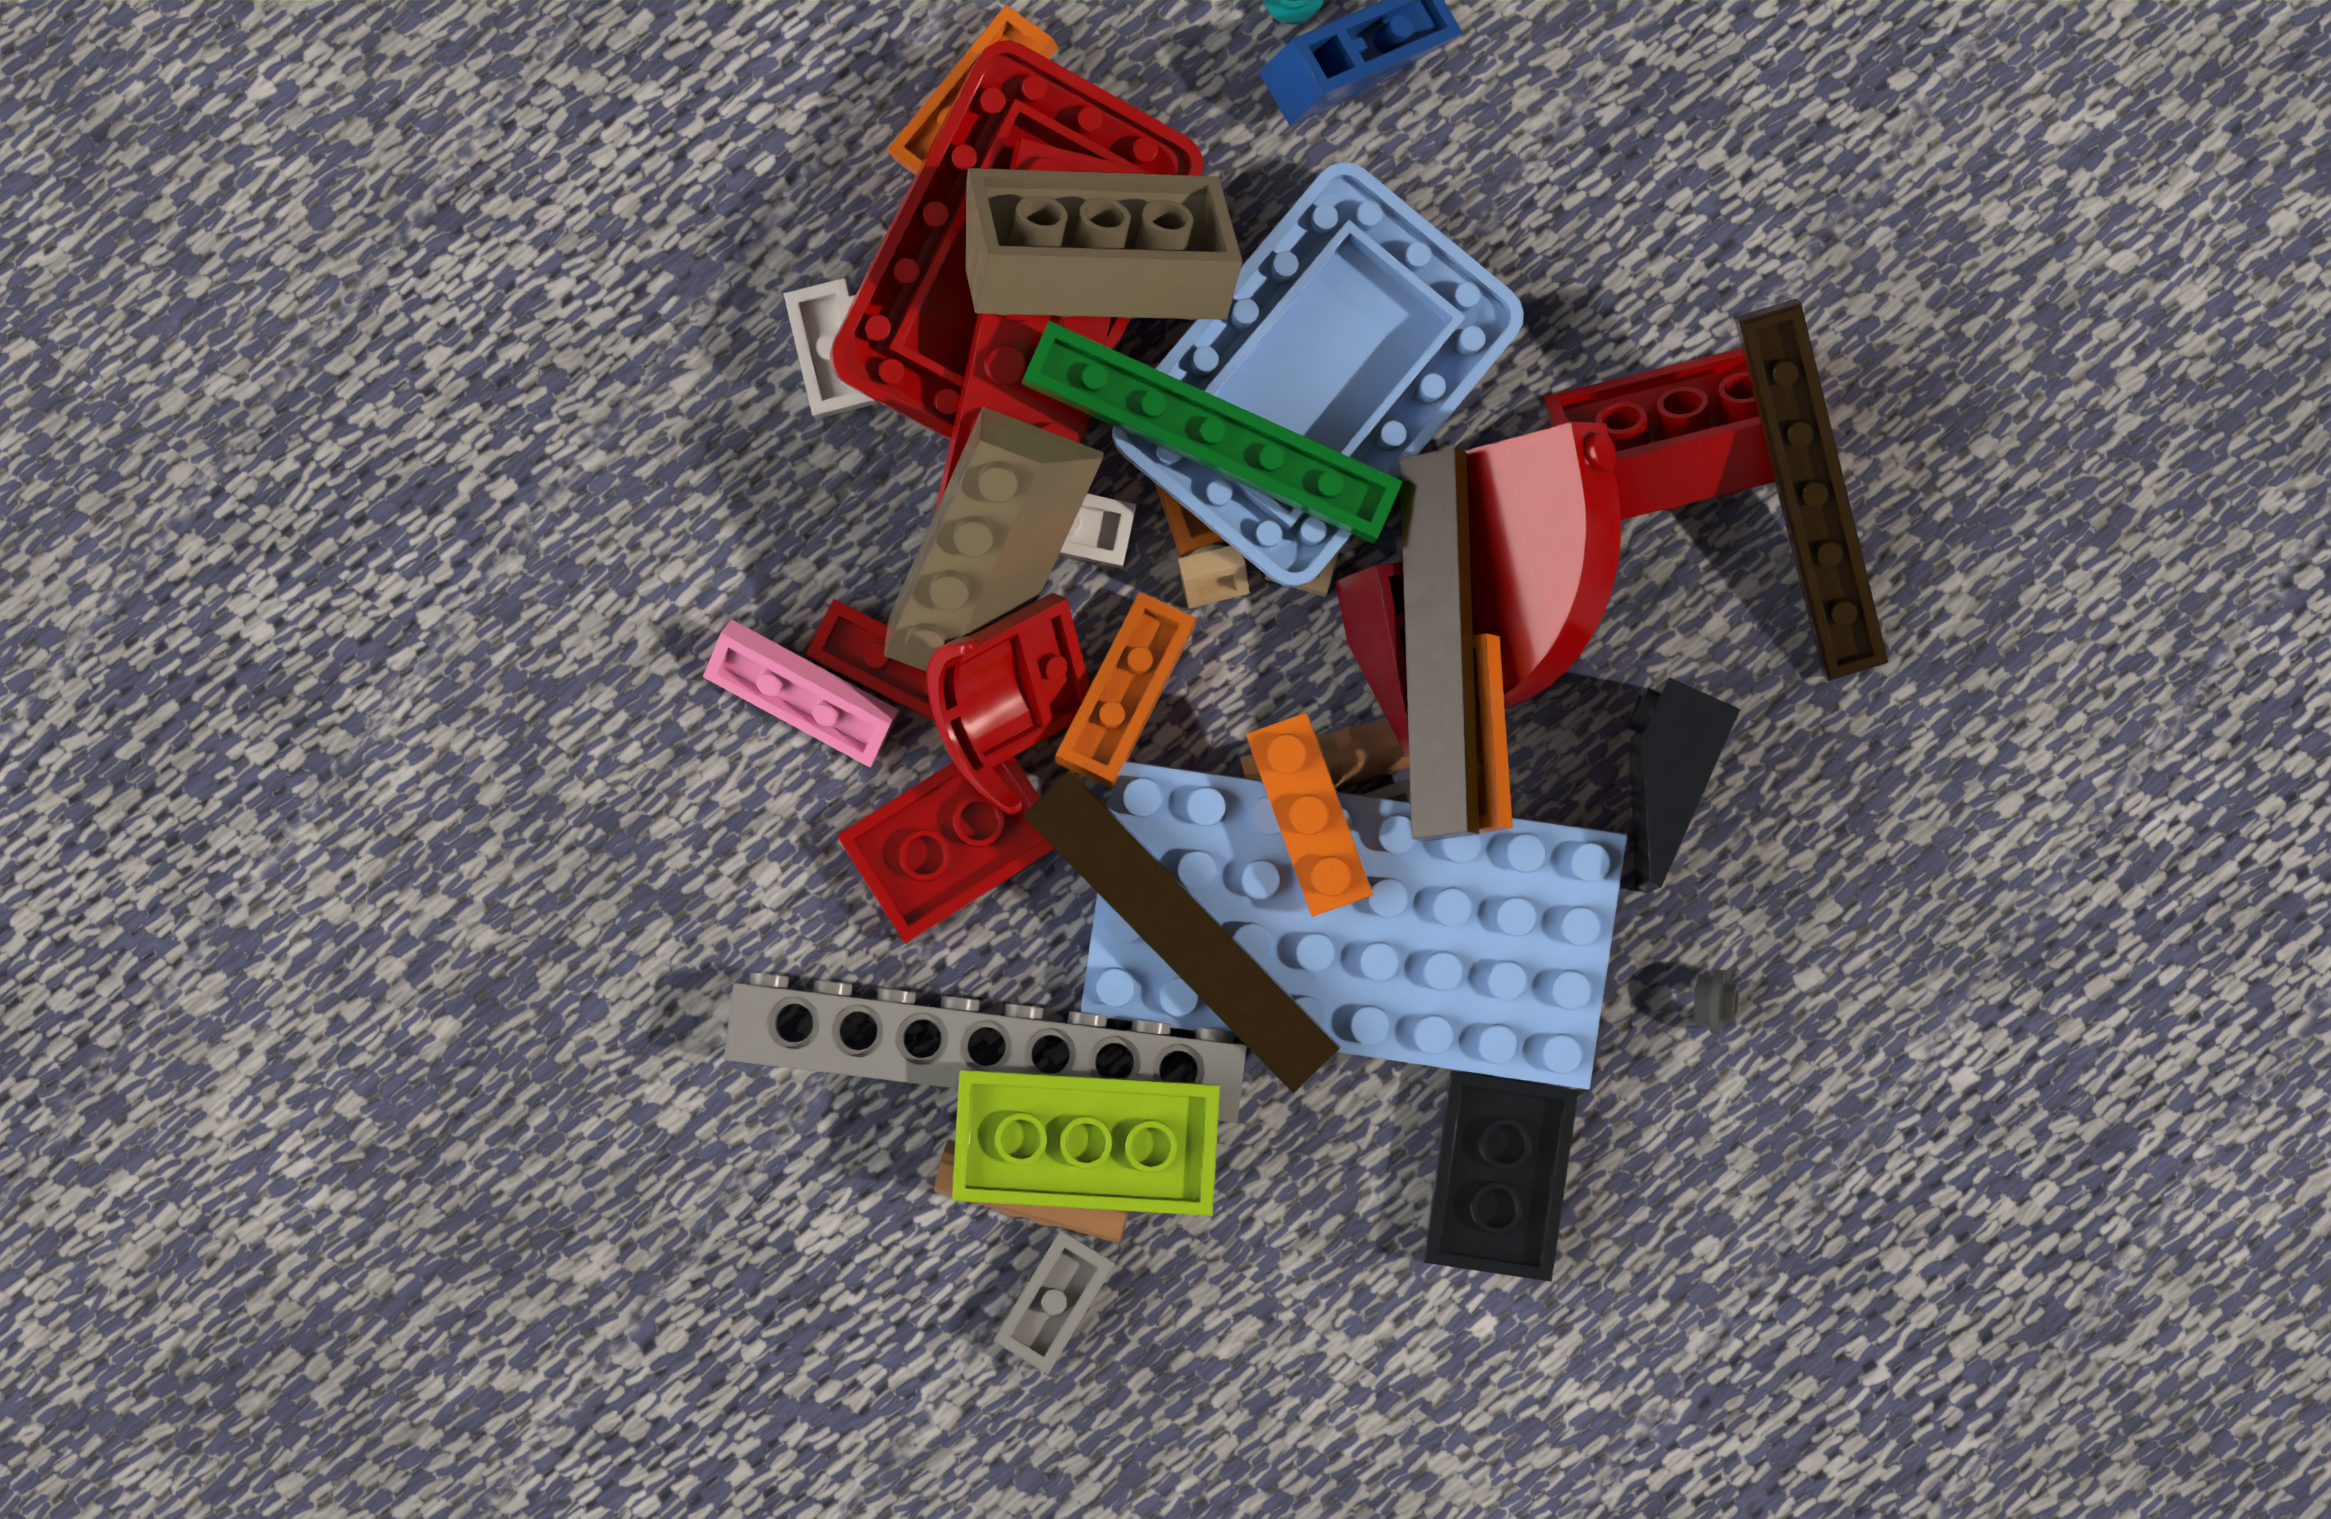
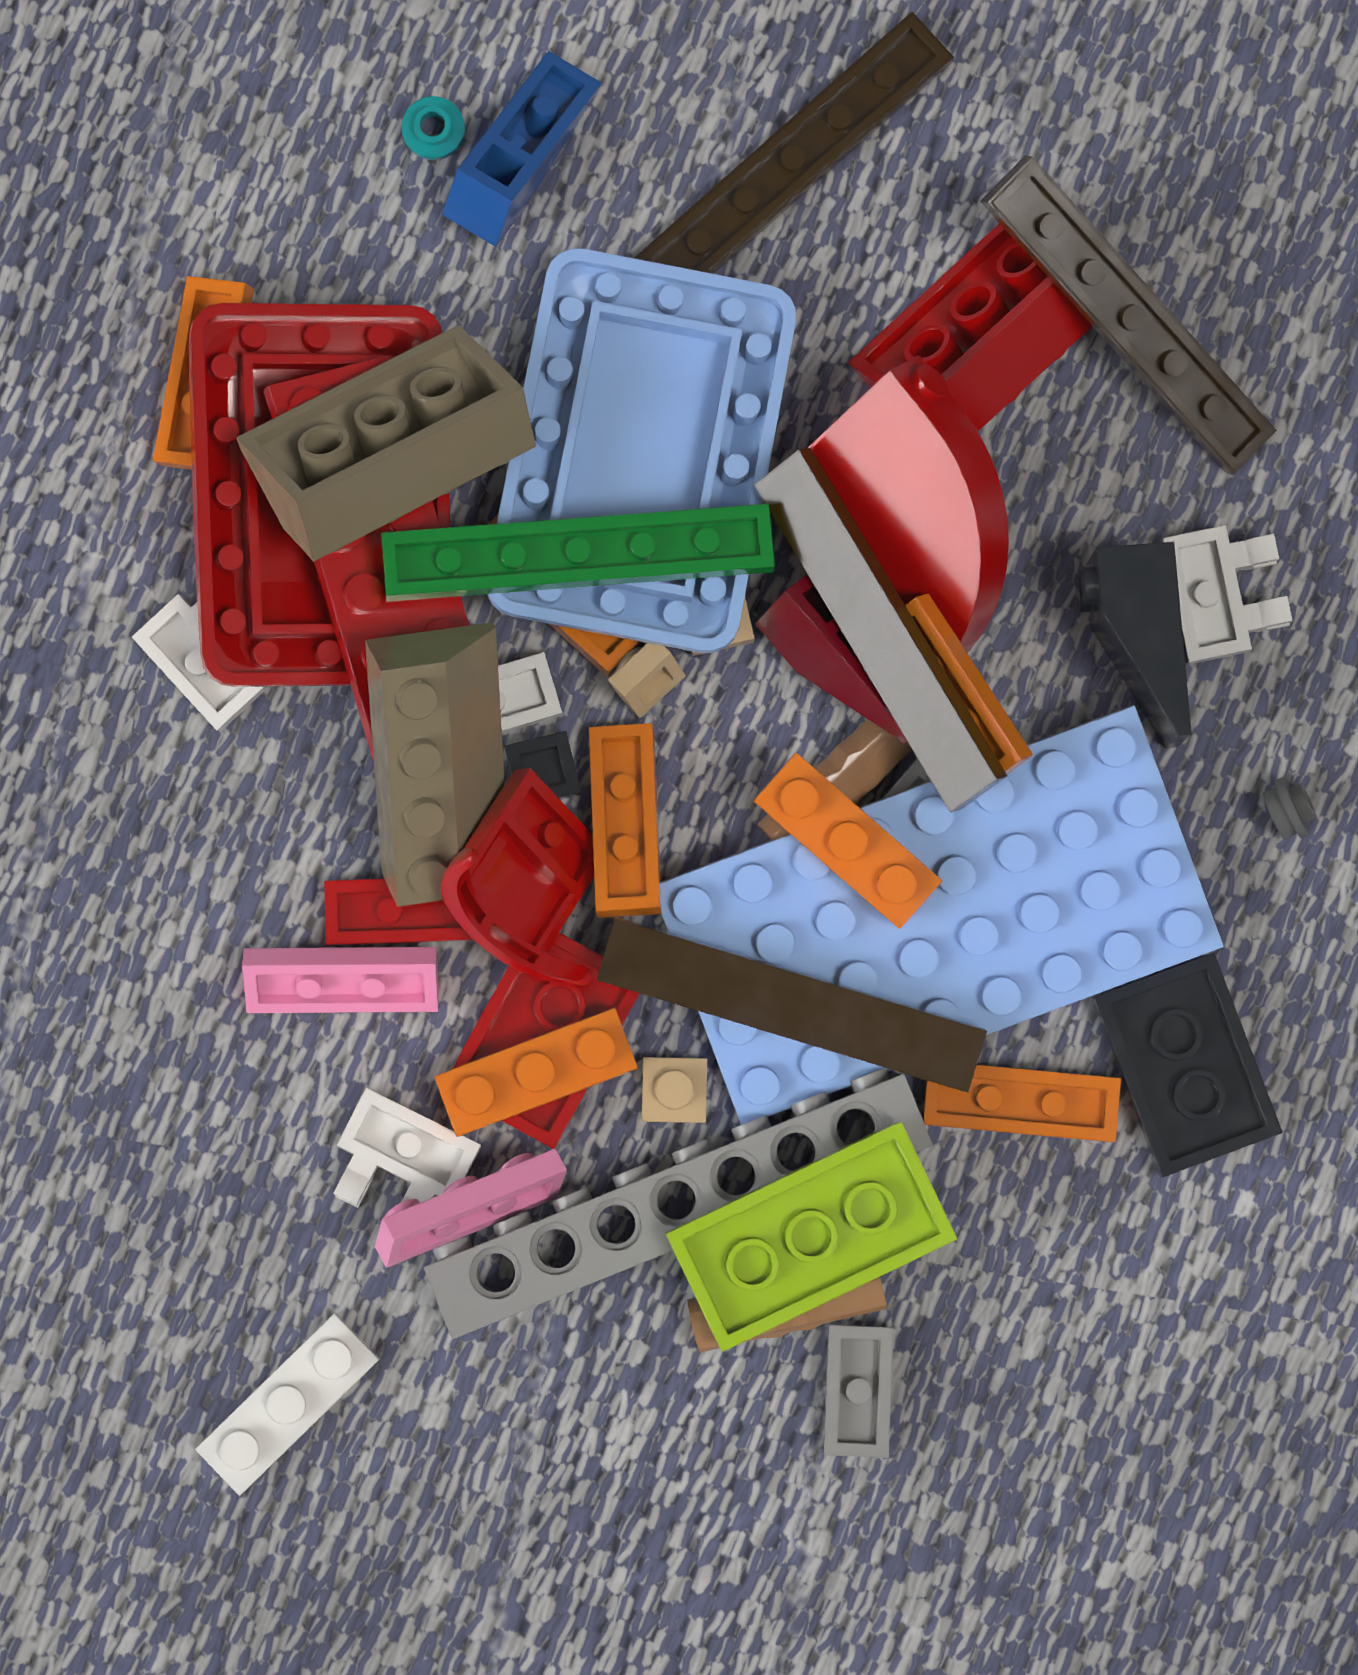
camera: 20 degrees left, 0 degrees up
none -> white plate [195,1313,380,1496]
none -> white plate [333,1088,481,1208]
none -> bright pink plate [375,1149,567,1268]
none -> orange plate [434,1008,638,1137]
none -> black plate [504,731,582,800]
none -> dark brown tile [634,12,954,274]
none -> tan plate [642,1057,707,1123]
none -> orange plate [923,1065,1121,1143]
none -> white plate [1162,525,1292,665]

